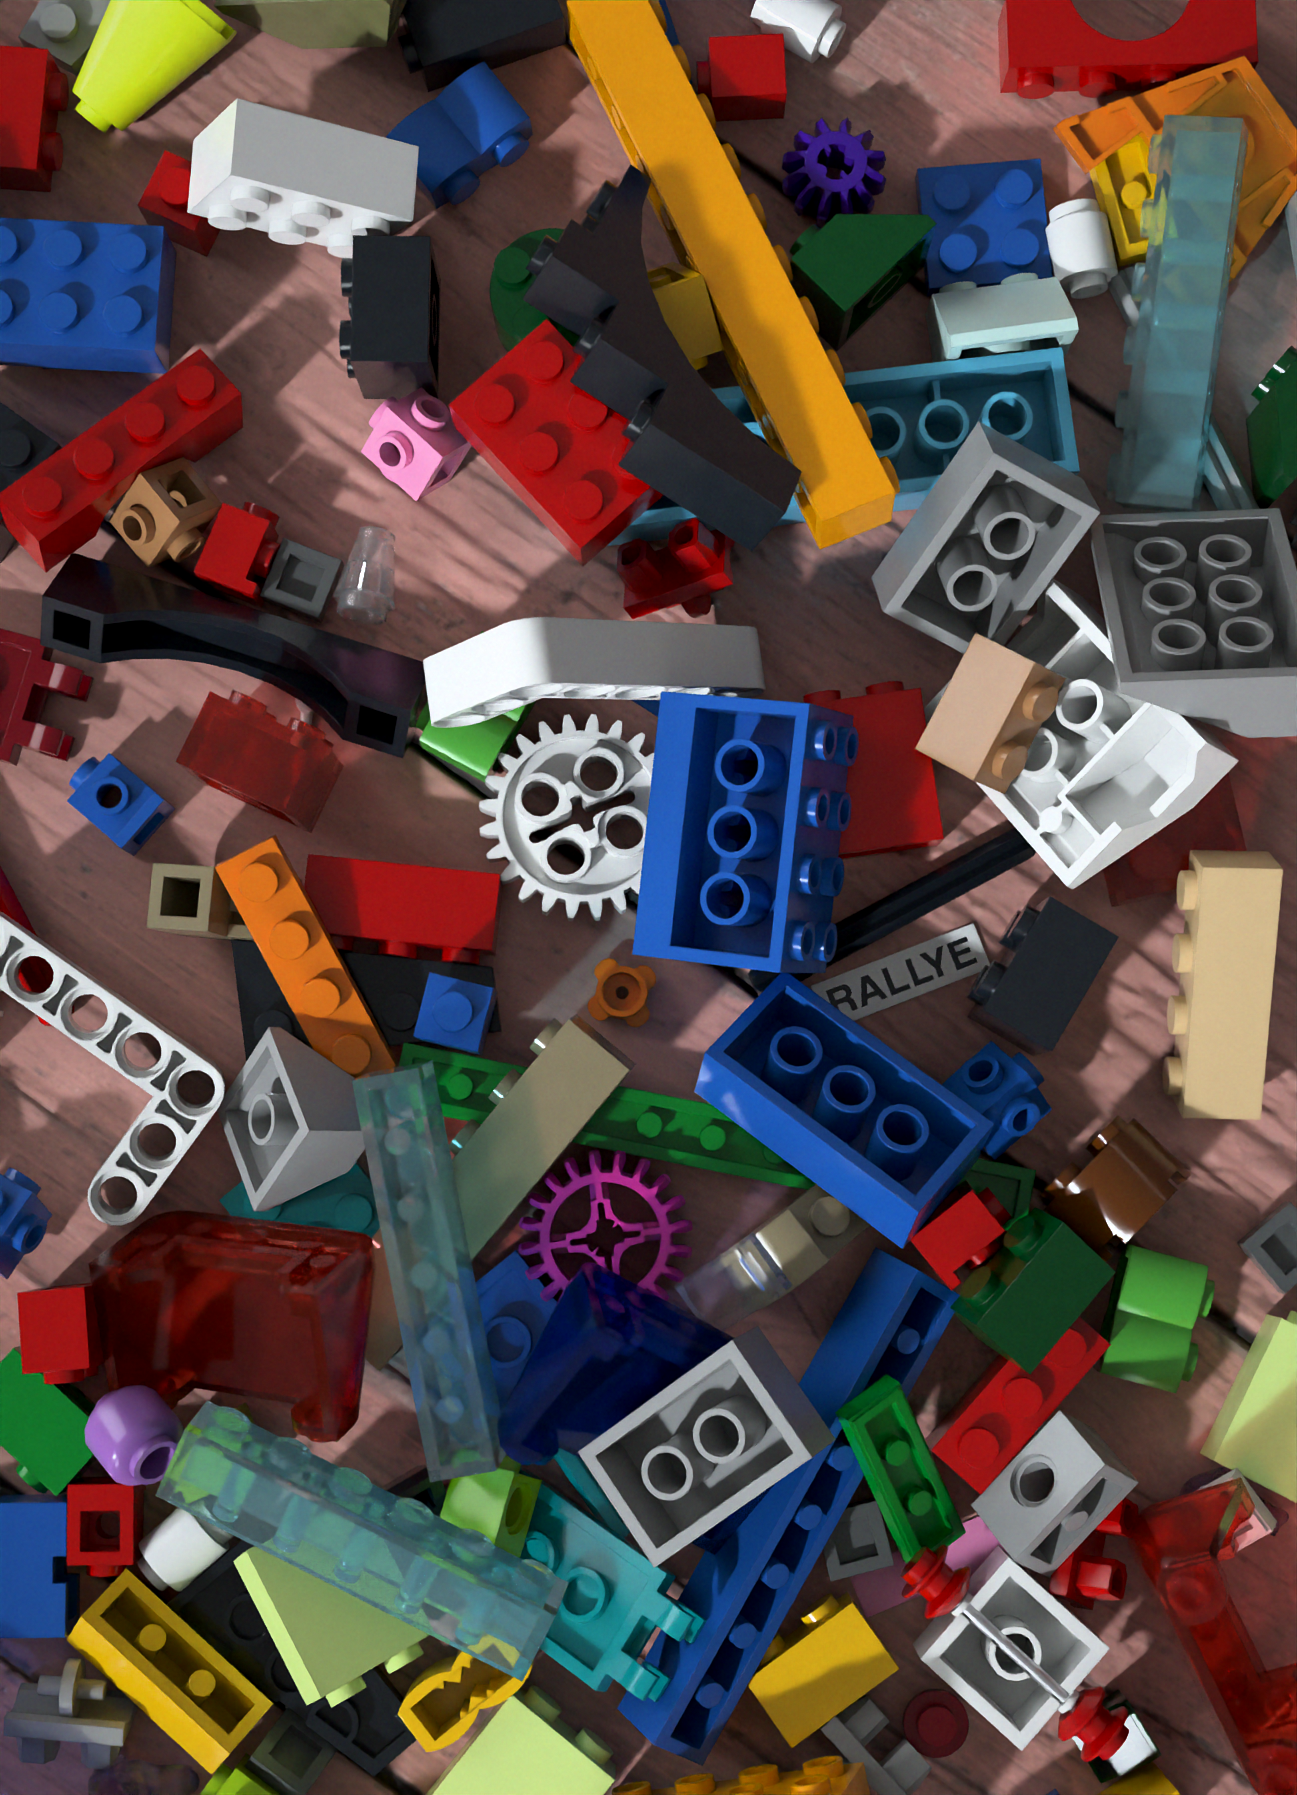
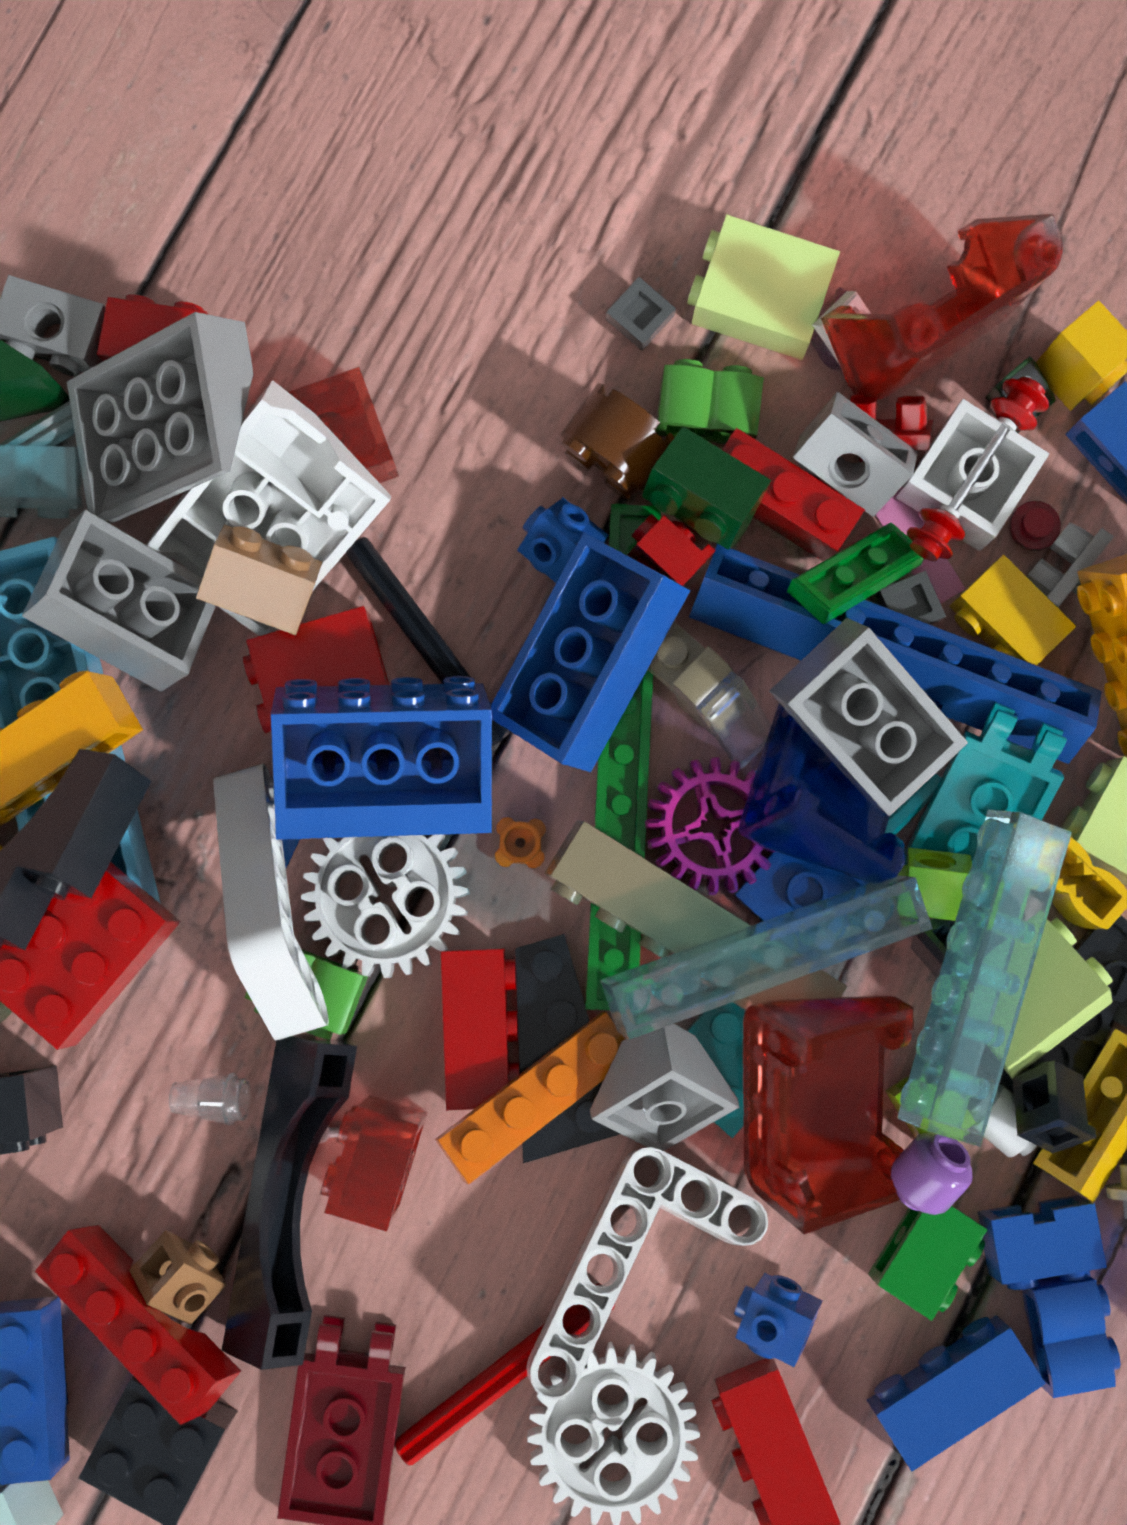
camera: 100 degrees left, 0 degrees up
red brick [17,1281,117,1384] -> none
blue brick [67,753,175,856] -> none
red brick [67,1476,146,1577] -> none
dark tan brick [147,863,302,941] -> none
red brick [194,502,281,609] -> none
dark grey plate [260,538,345,623] -> none
bright pink brick [361,387,472,501] -> none
blue brick [413,972,498,1055] -> none
red hips [616,517,734,619] -> none
white sticker [811,923,990,1021] -> none
black brick [966,896,1119,1056] -> none
tan brick [1162,850,1283,1120] -> none
none -> black brick [1013,1060,1096,1153]

